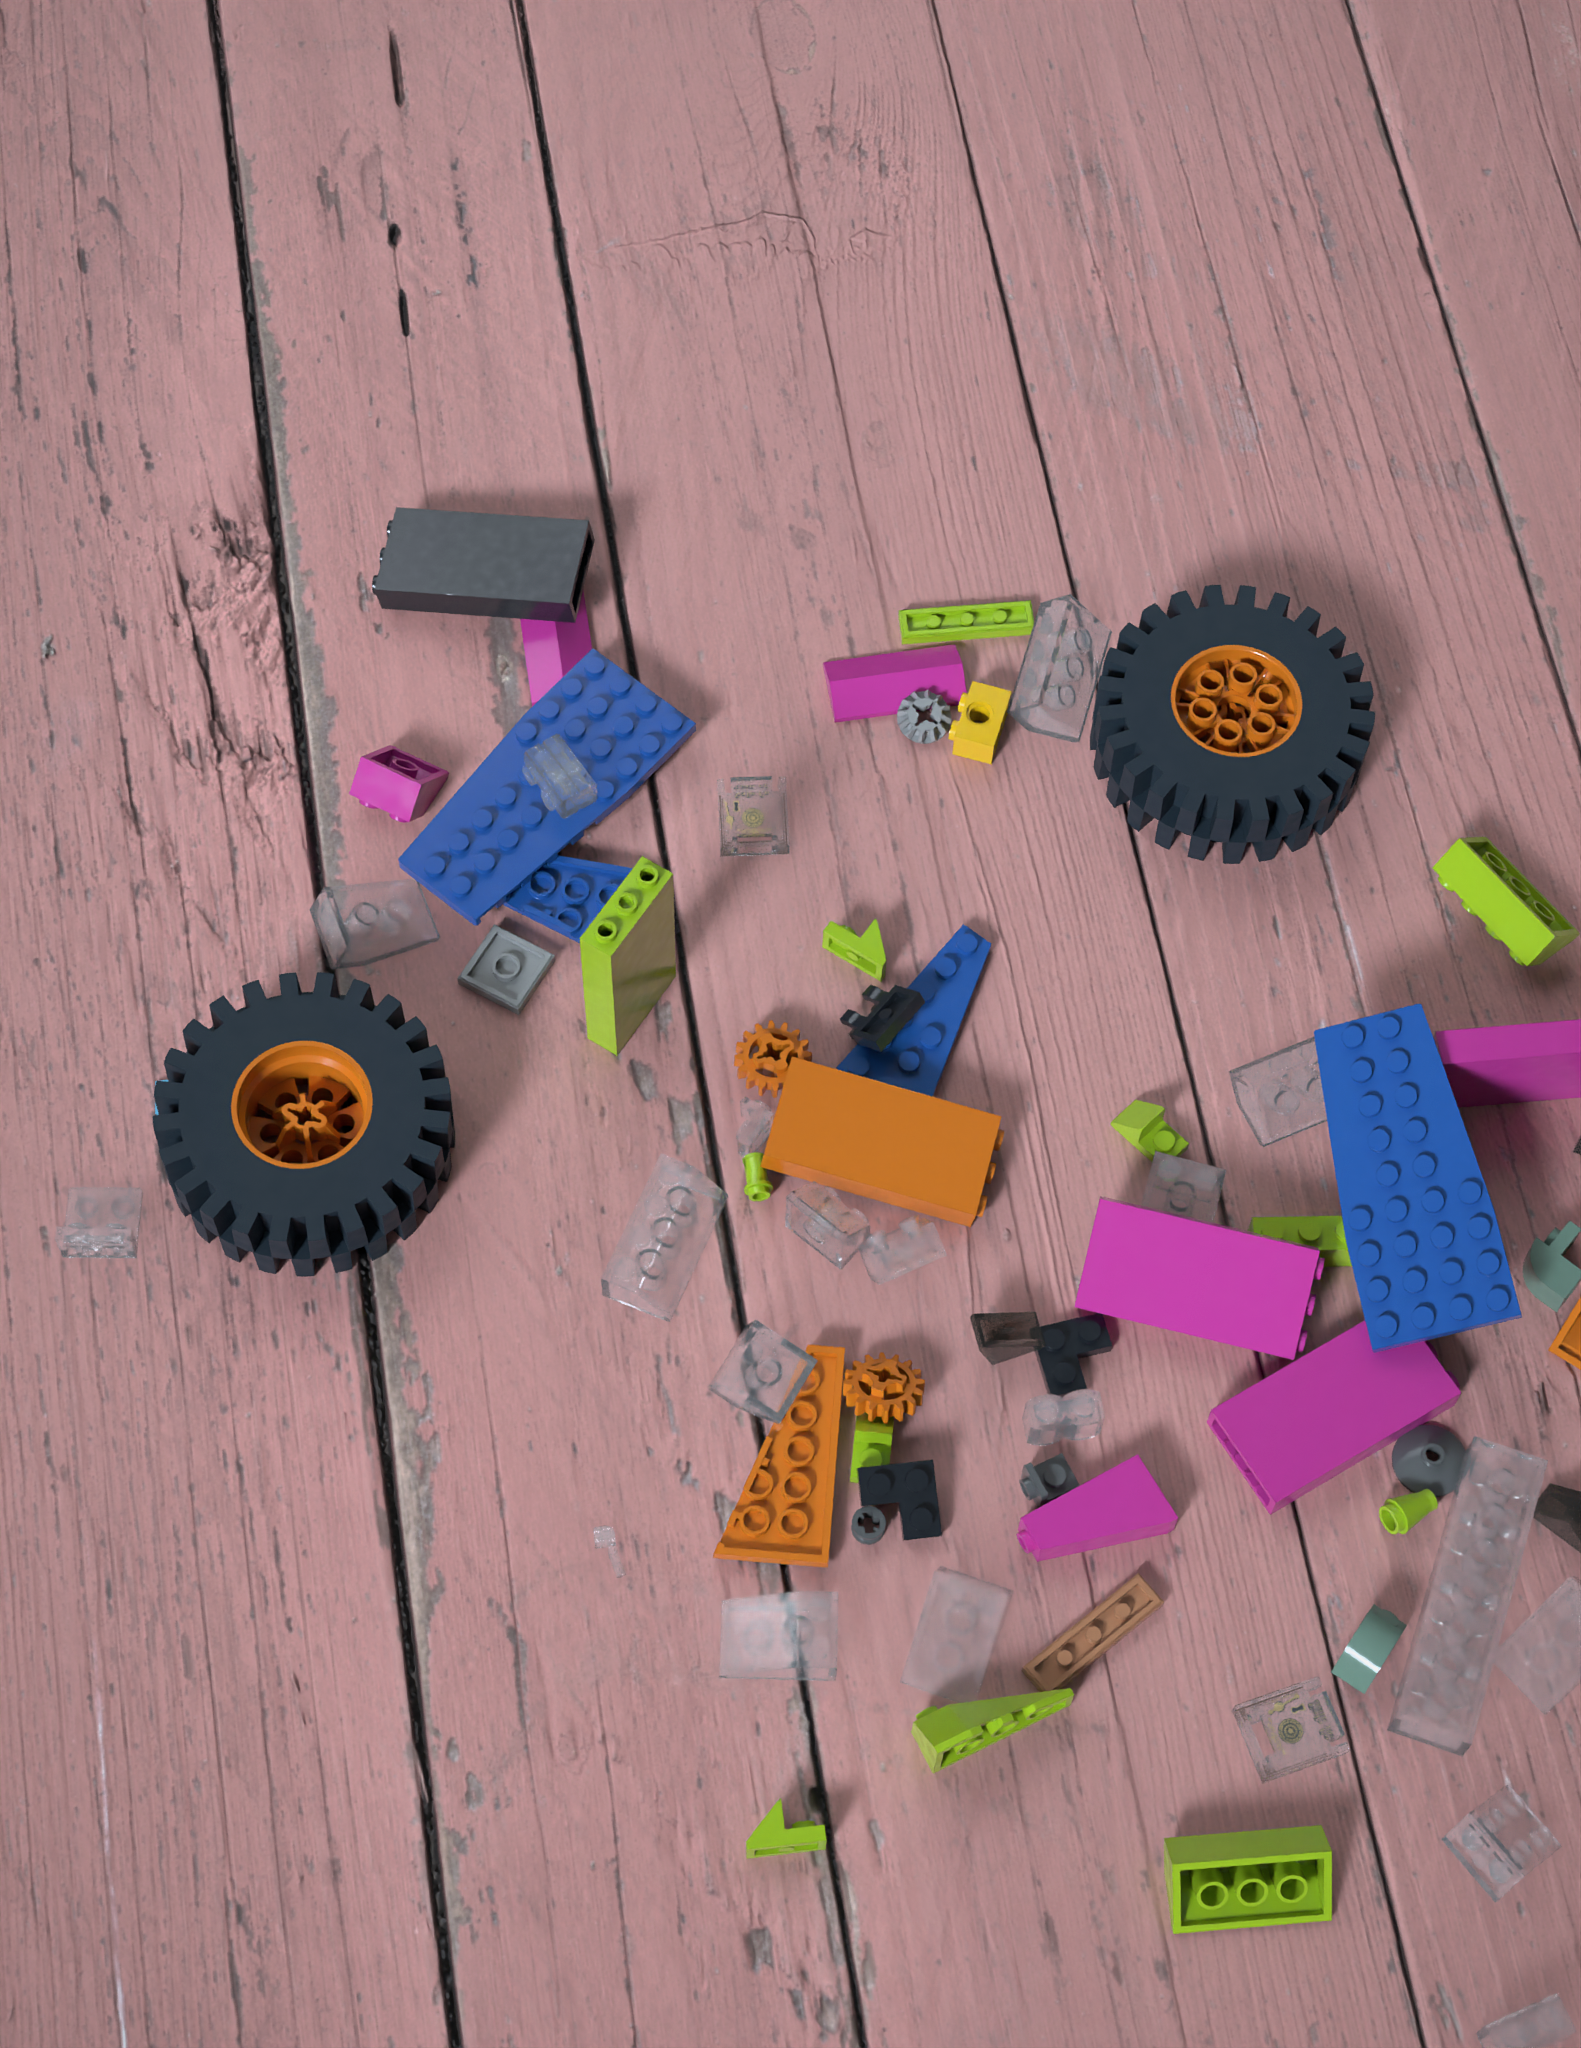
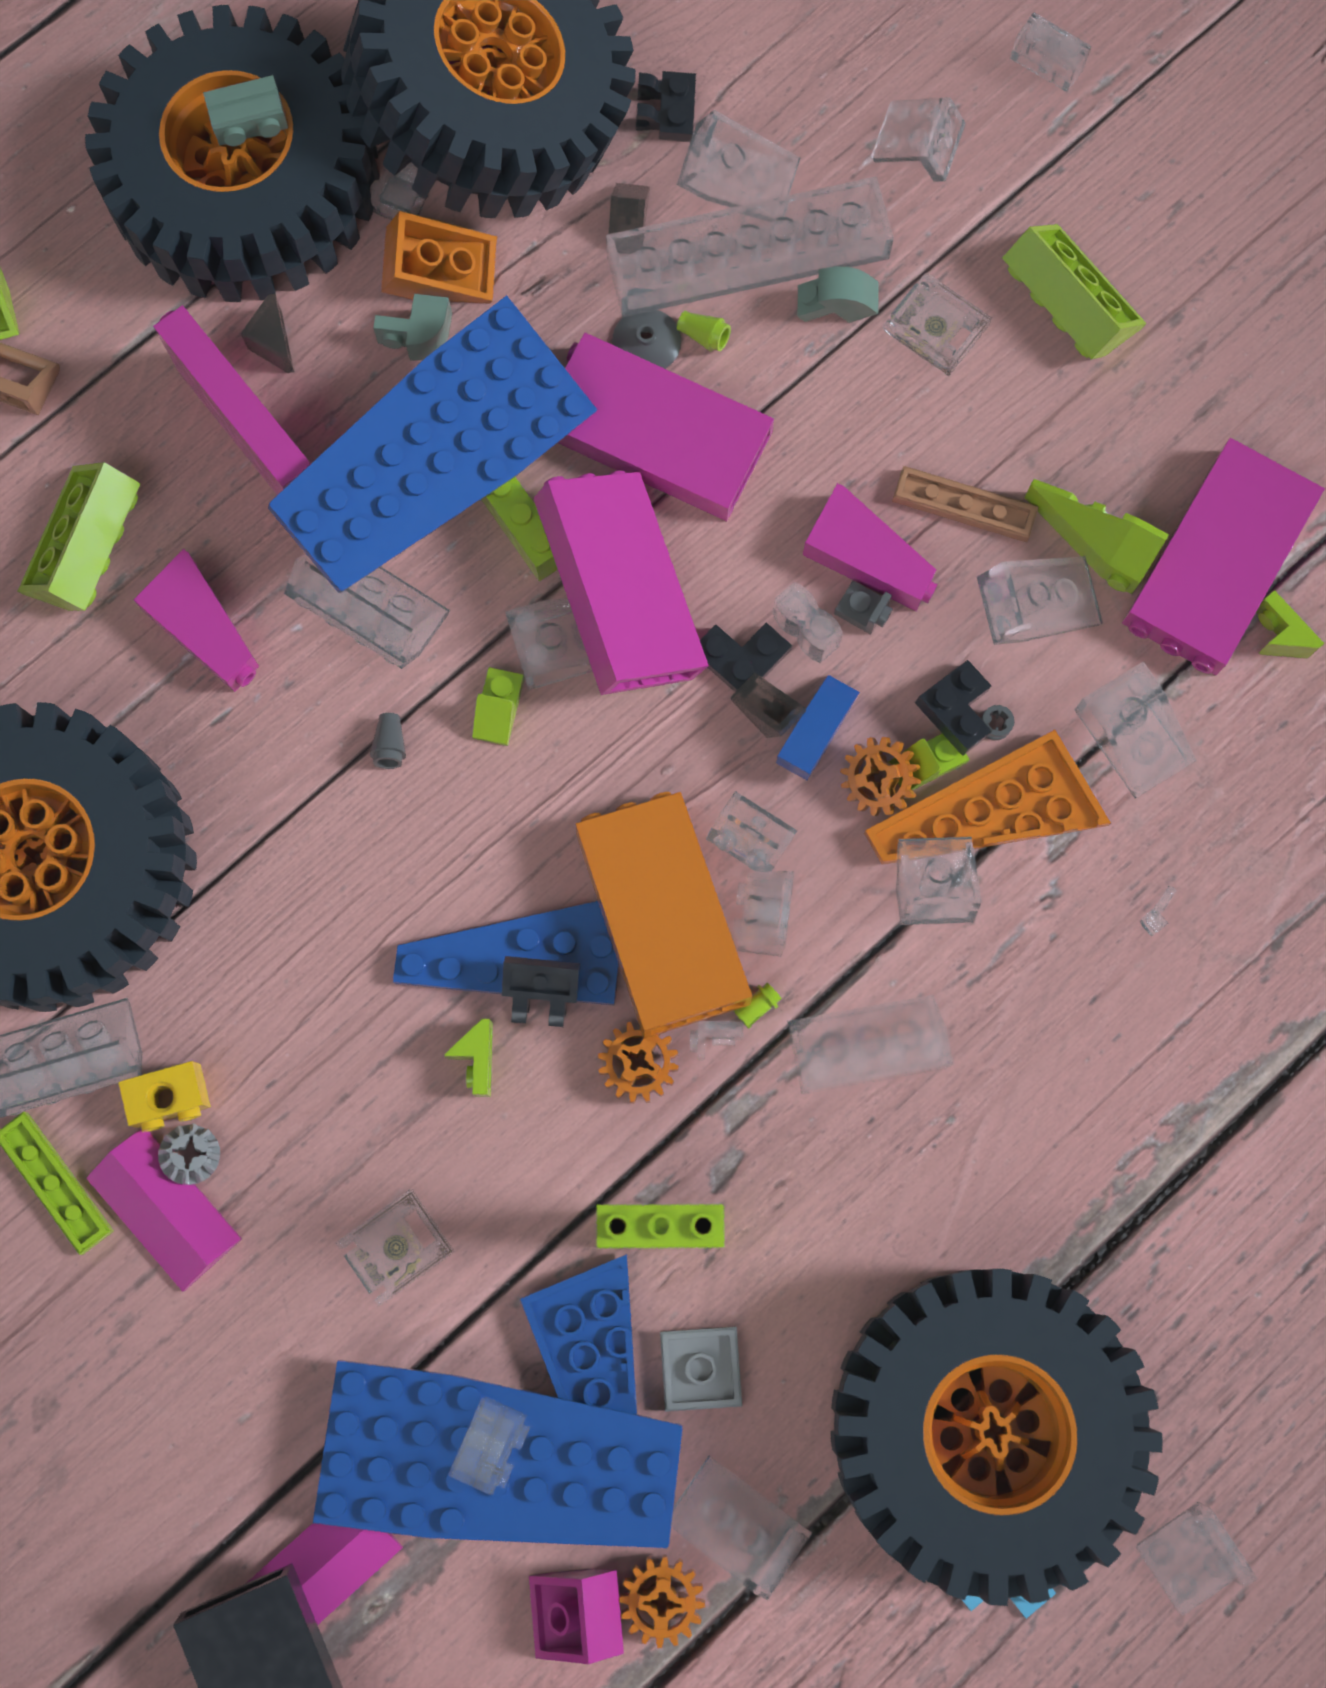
camera: 120 degrees left, 15 degrees up
none -> dark pink slope [134,548,259,692]
none -> dark grey cone [370,713,406,769]
none -> orange gear [619,1554,705,1648]
none -> blue slope [776,675,860,781]
none -> dark pink brick [1122,438,1325,676]

